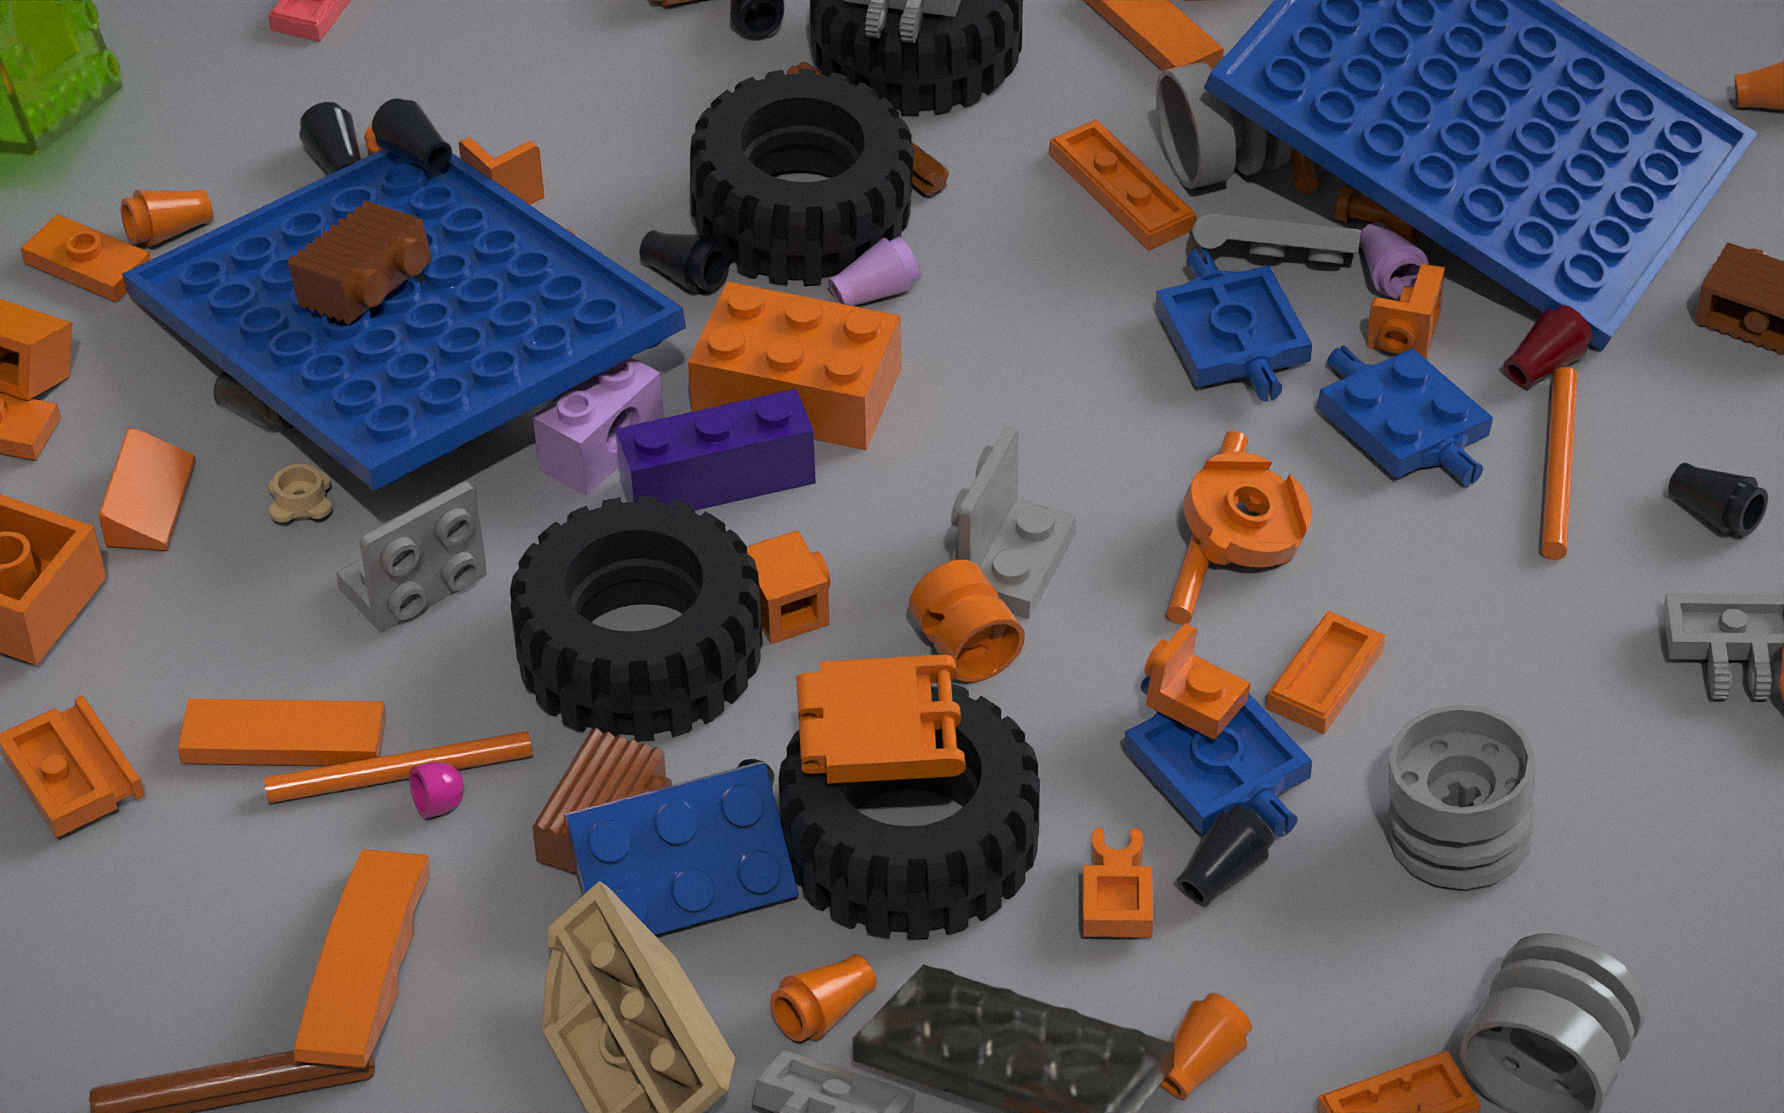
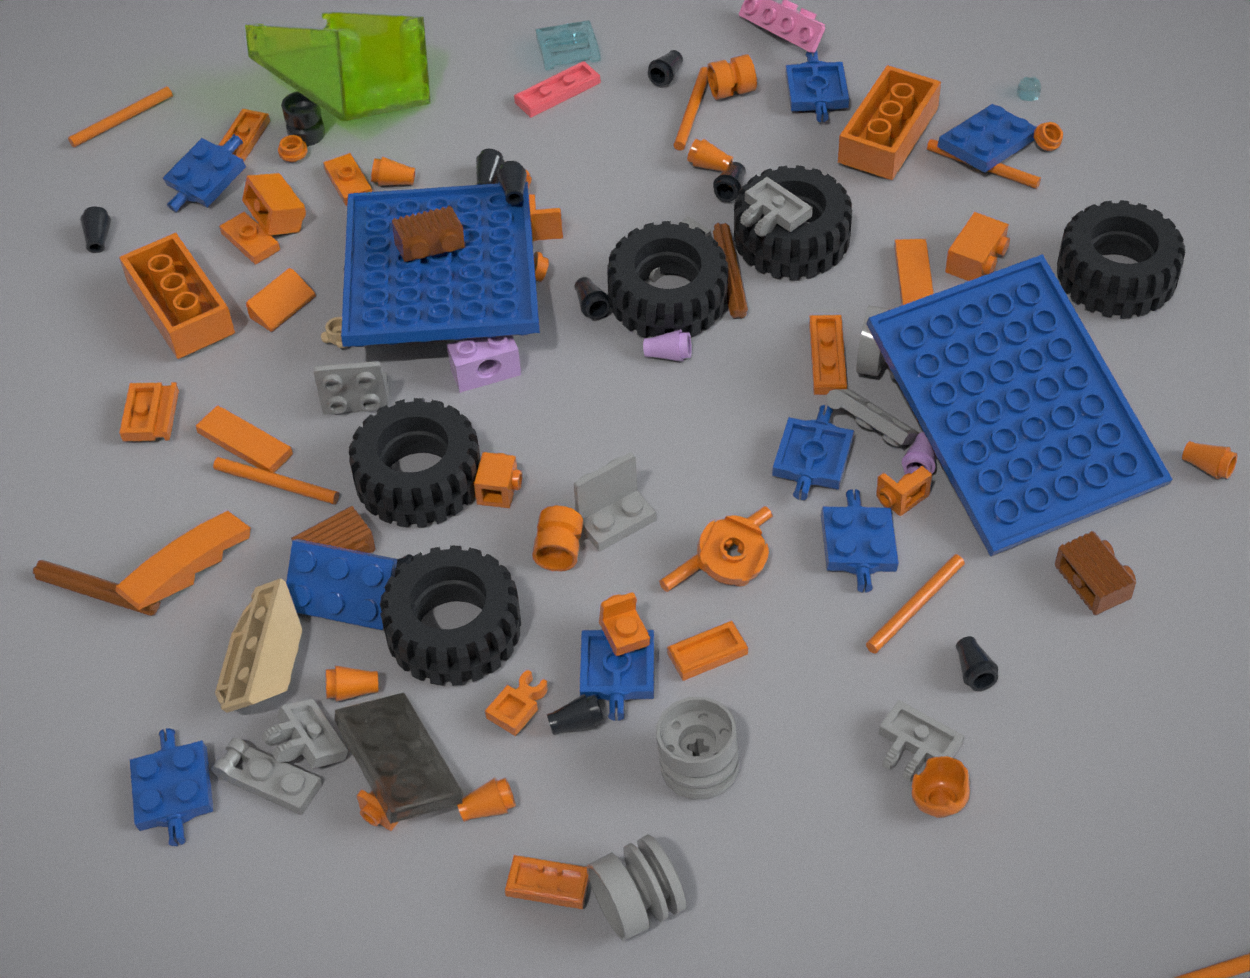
camera: 35 degrees right, 5 degrees up
dark pink hinge [409,762,464,819] -> none
dark purple brick [615,389,816,511] -> none
orange piece [688,281,902,450] -> none
orange plate [796,655,966,784] -> none
dark red cone [1503,305,1593,389] -> none

